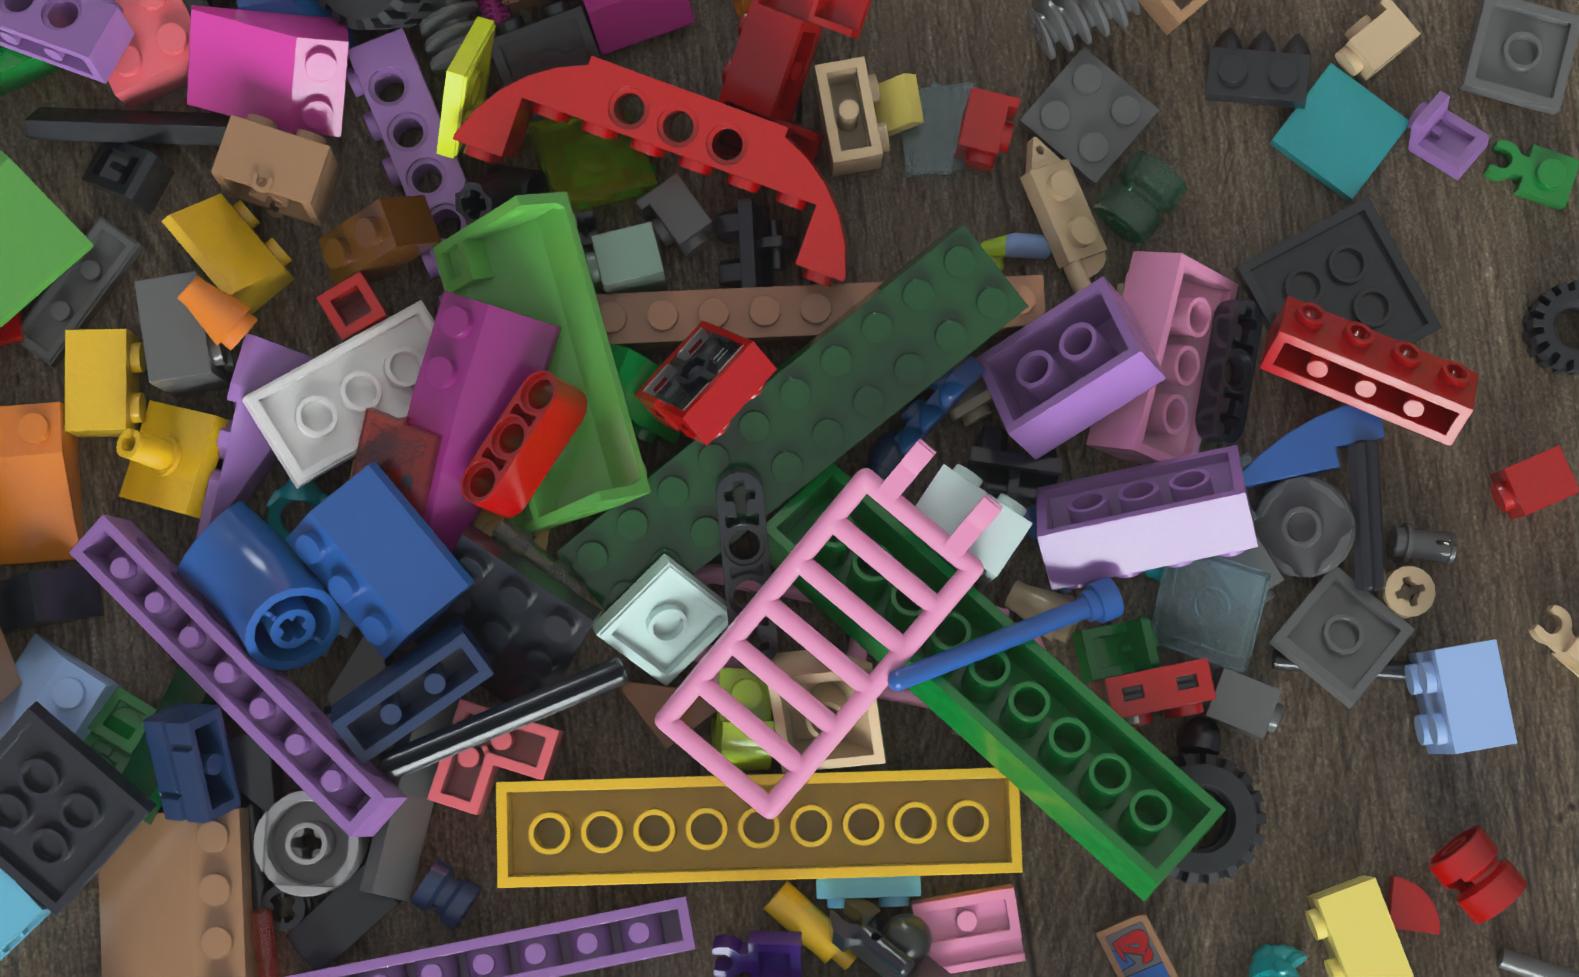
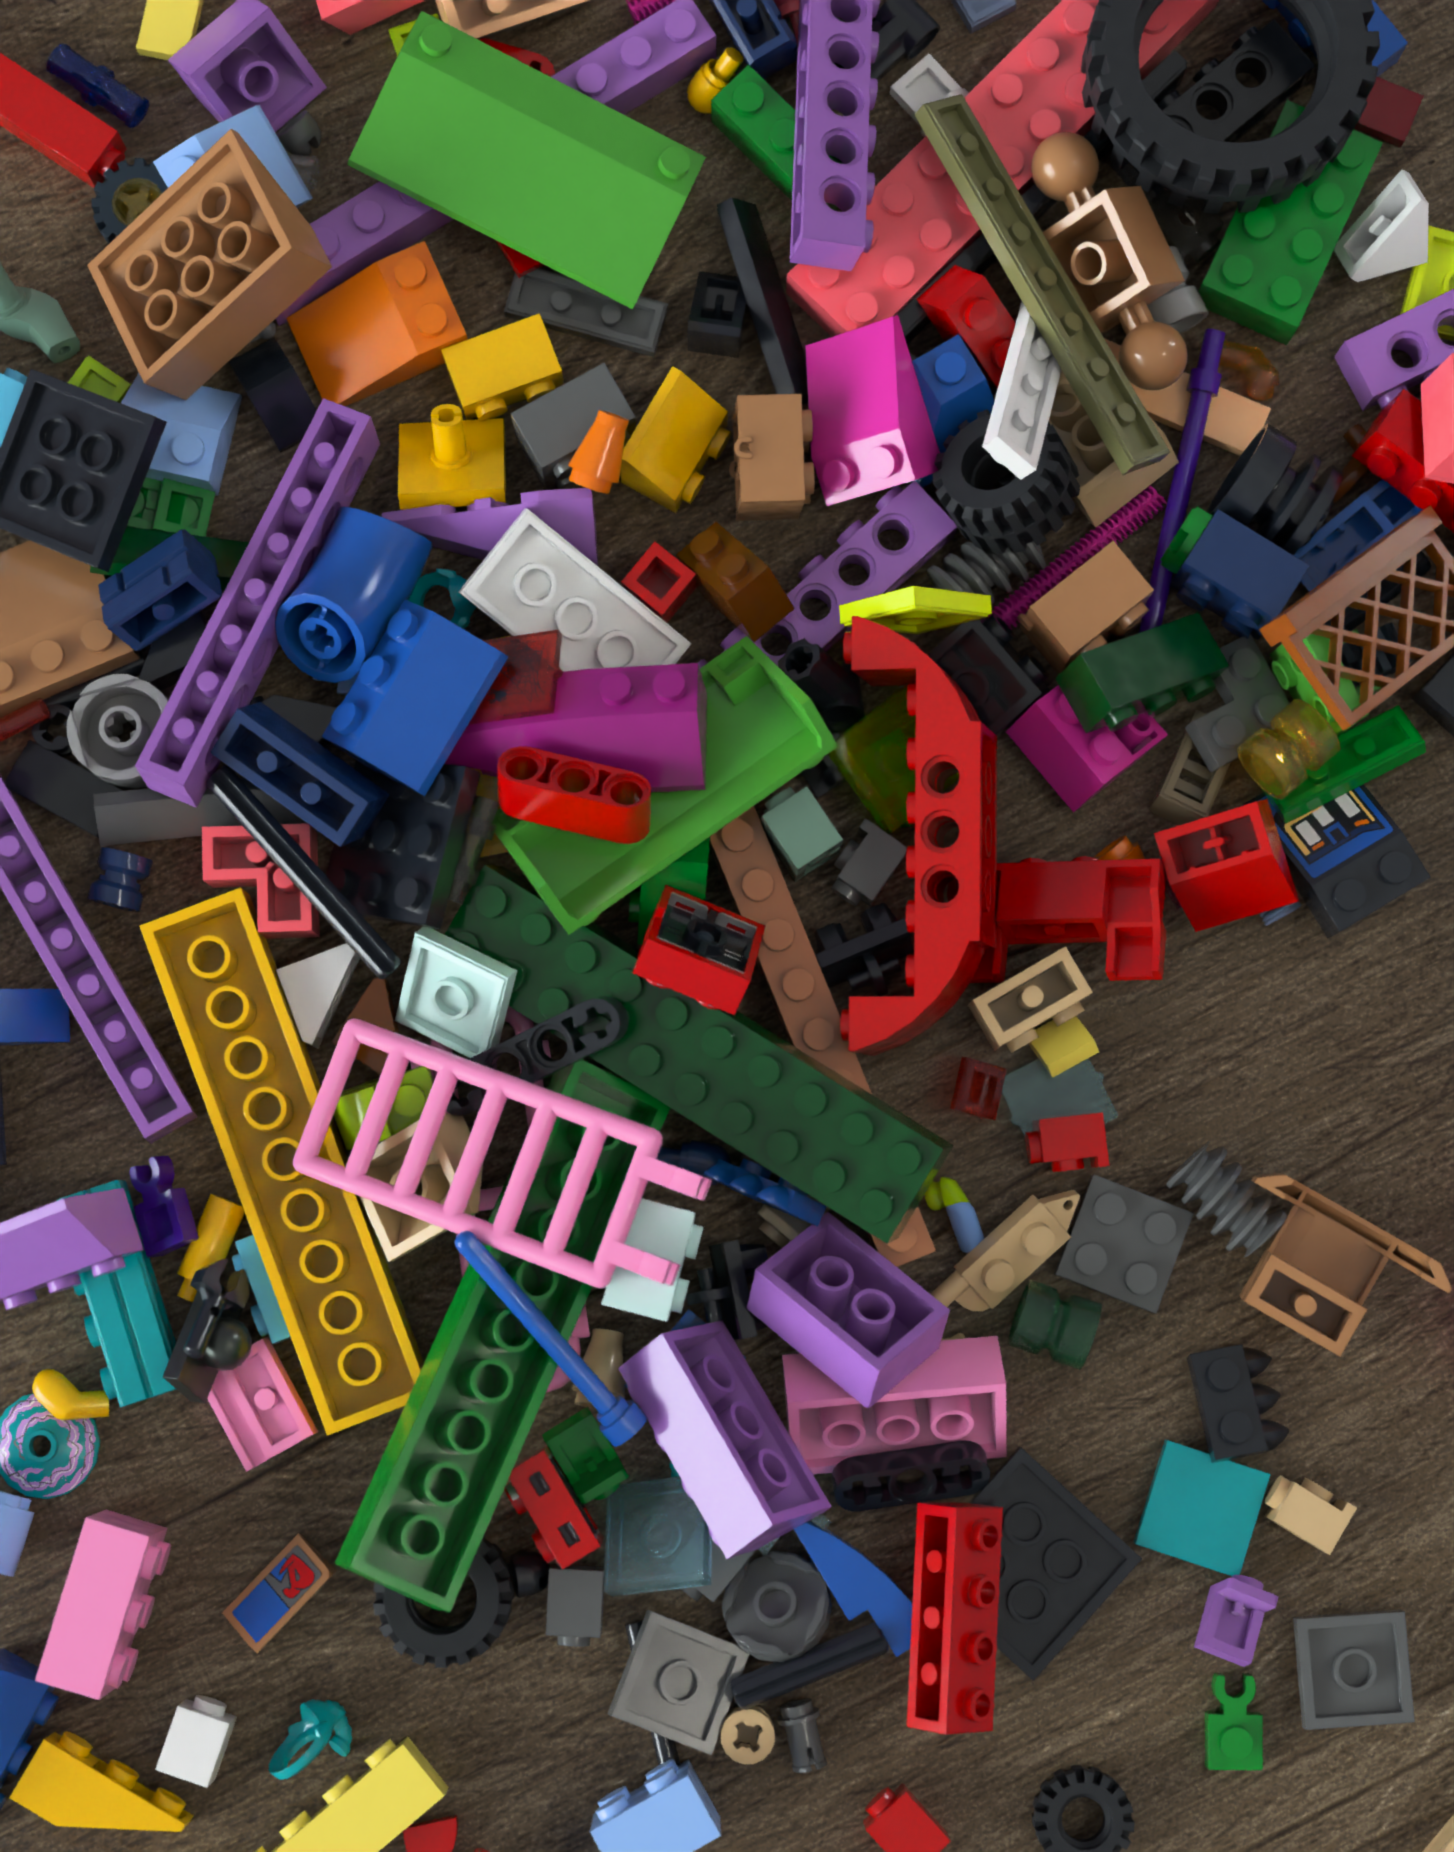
camera: 70 degrees right, 0 degrees up
none -> white slope [276,943,360,1048]
none -> clear red slope [950,1056,1007,1121]

